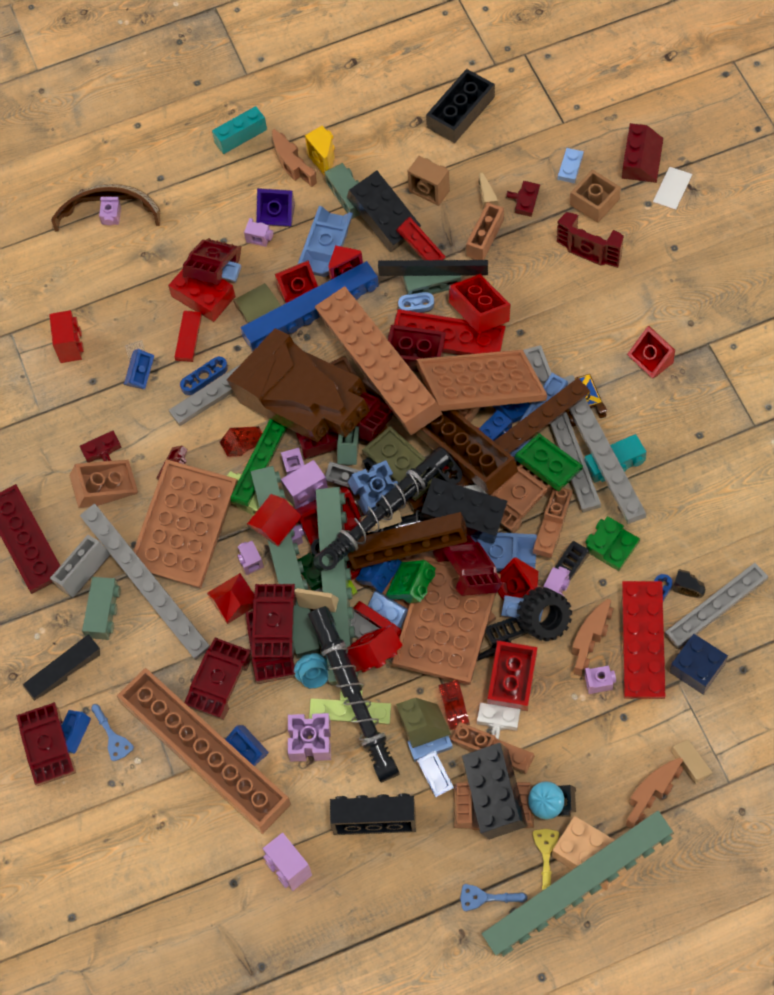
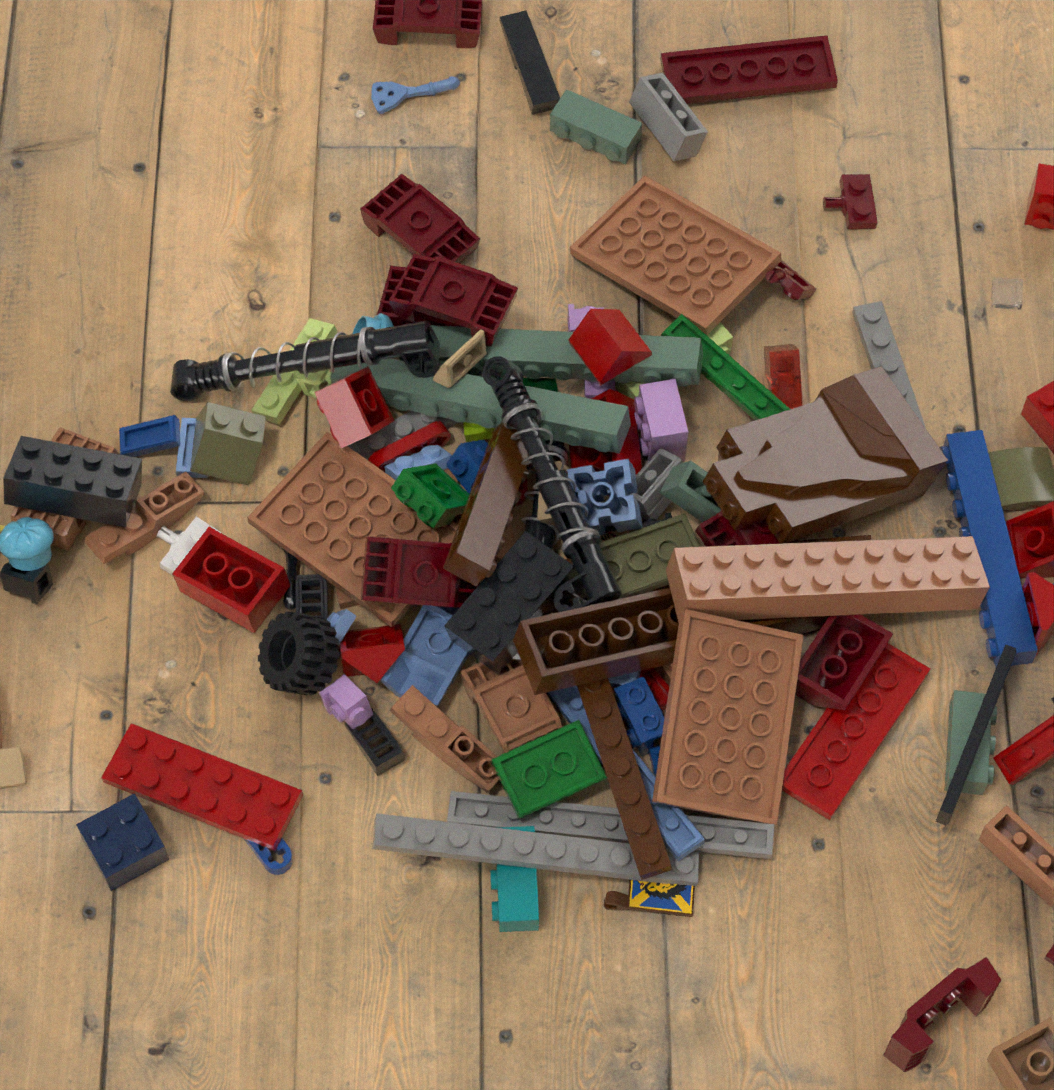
camera: 105 degrees right, 0 degrees up
blue slope [62,710,91,754] -> none
nougat slope [69,459,138,508] -> none
light grey plate [80,503,210,660] -> none
nougat brick [117,667,291,835] -> none
blue slope [124,349,155,389] -> none
red tile [174,311,202,362] -> none
blue beam [180,356,228,395] -> none
red slope [207,573,254,624] -> none
blue slope [225,725,269,766] -> none
lavender brick [263,833,312,891] -> none
lavender brick [281,448,304,475] -> none
lavender brick [288,713,331,762] -> none
black brick [330,793,416,835] -> none
light blue plate [398,292,435,313] -> none
clear red arch [438,680,470,730] -> none
red brick [449,274,511,334] -> none
nougat slope [572,599,614,676] -> none
lavender brick [584,666,616,694] -> none
green plate [585,516,640,571] -> none
red slope [627,326,675,379] -> none
light grey plate [665,563,768,649] -> none
black rock [673,569,706,598] -> none

